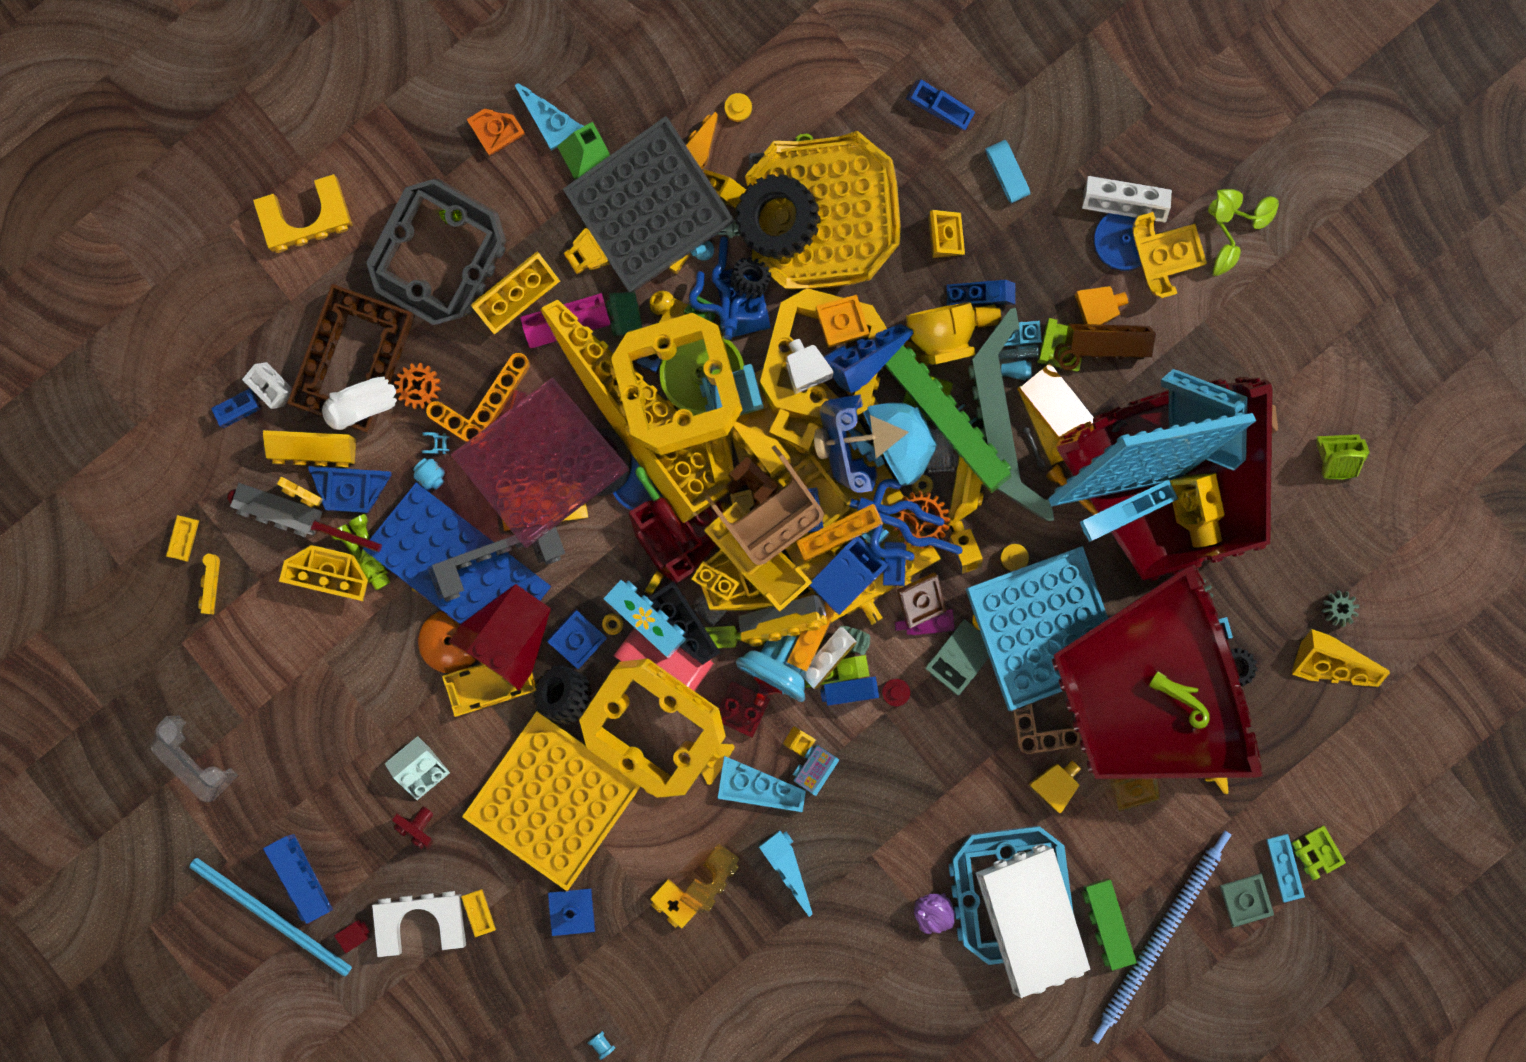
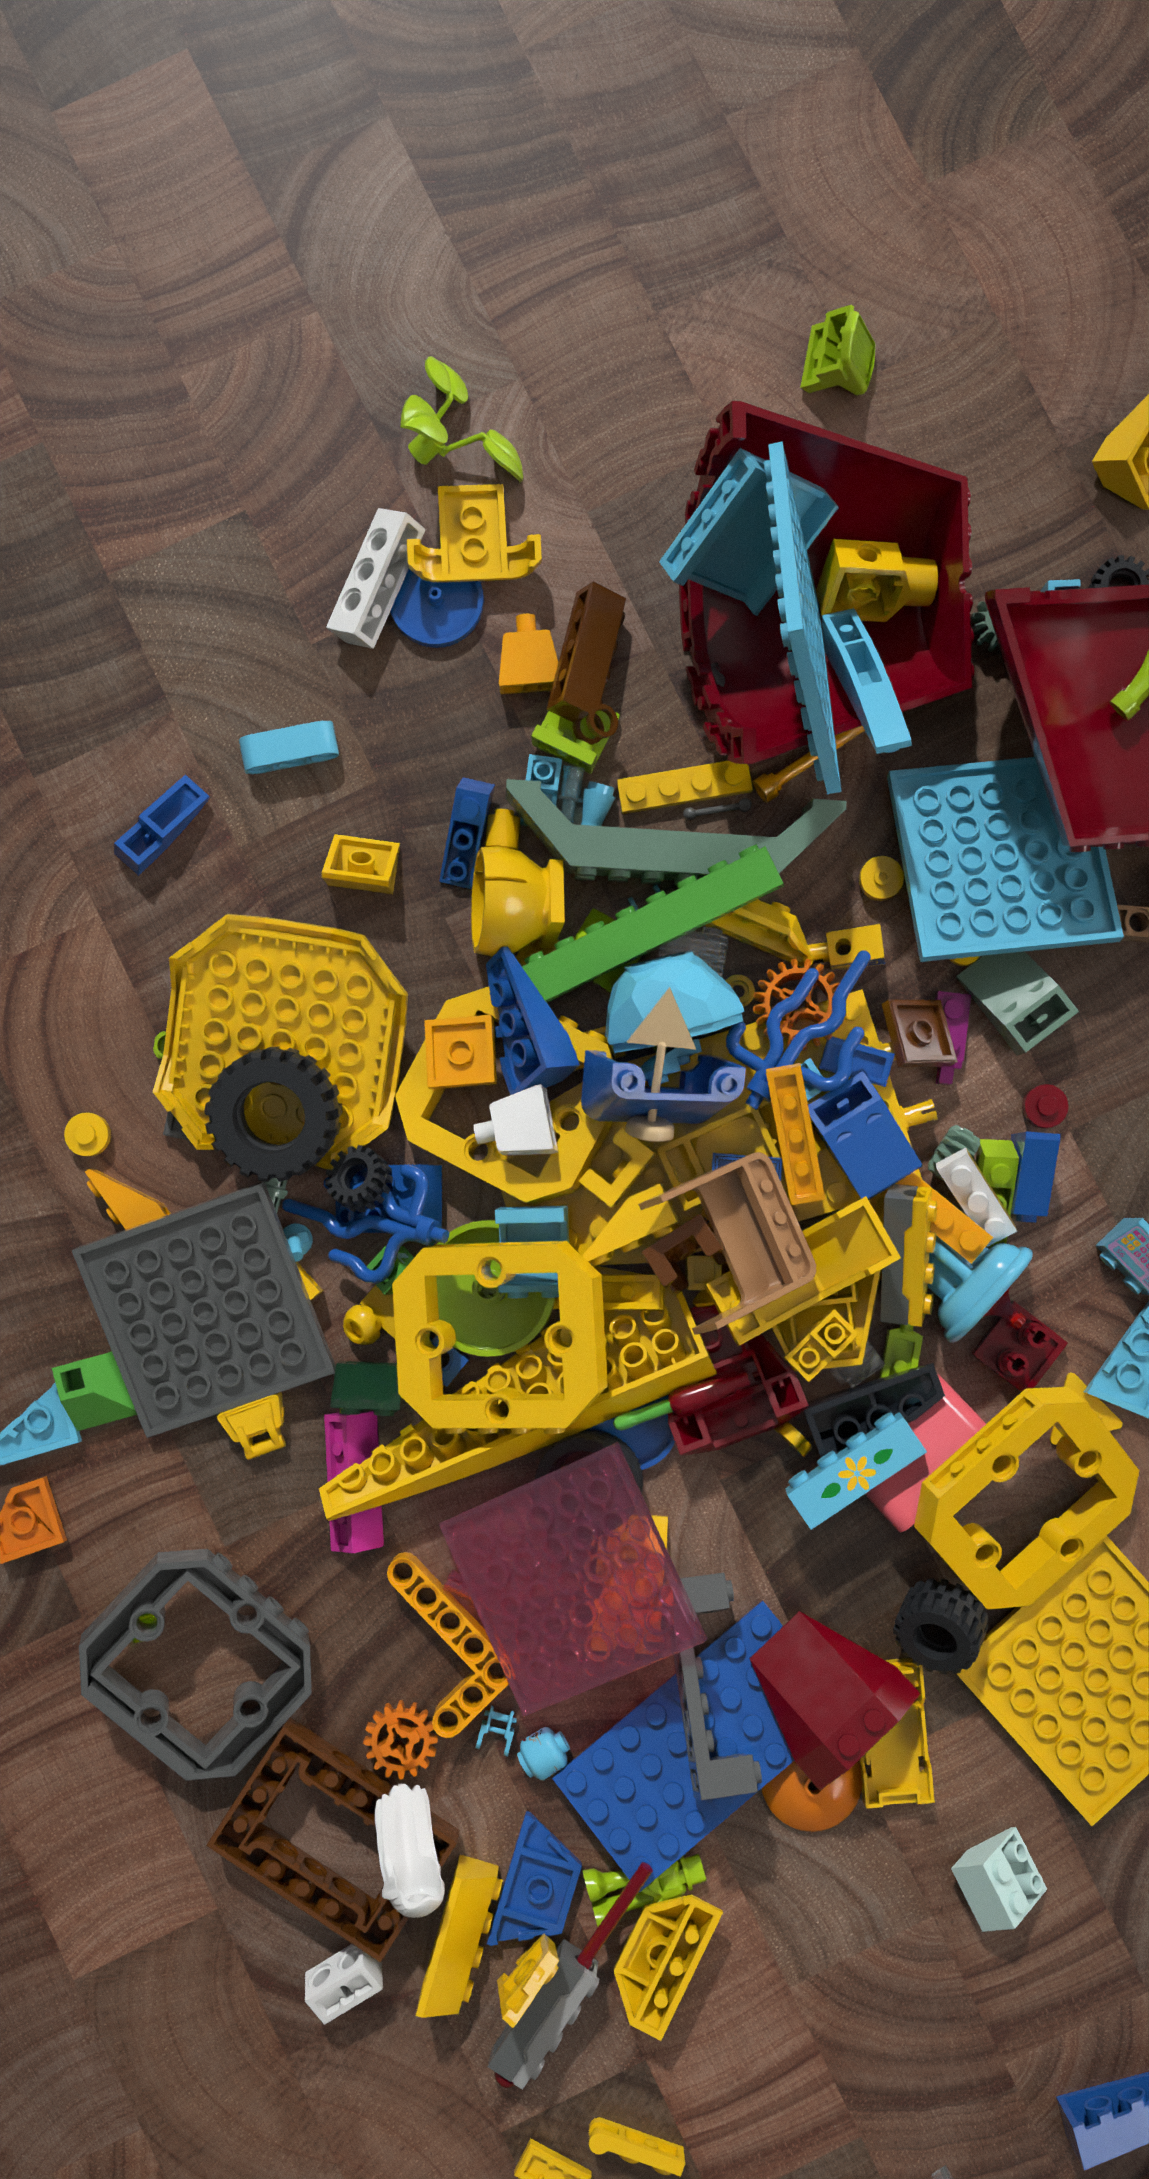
camera: 75 degrees left, 0 degrees up
blue hinge [211,388,262,428] -> none
yellow arch [253,174,353,253] -> none
dark red plate [392,806,434,850] -> none
yellow slope [471,251,560,334] -> none
blue hinge [546,609,607,669] -> none
yellow plate [602,613,623,635] -> none
yellow slope [703,169,746,208] -> none
yellow slope [783,726,816,758] -> none
tile [1018,363,1093,441] -> none
sand green gear [1322,590,1359,627] -> none

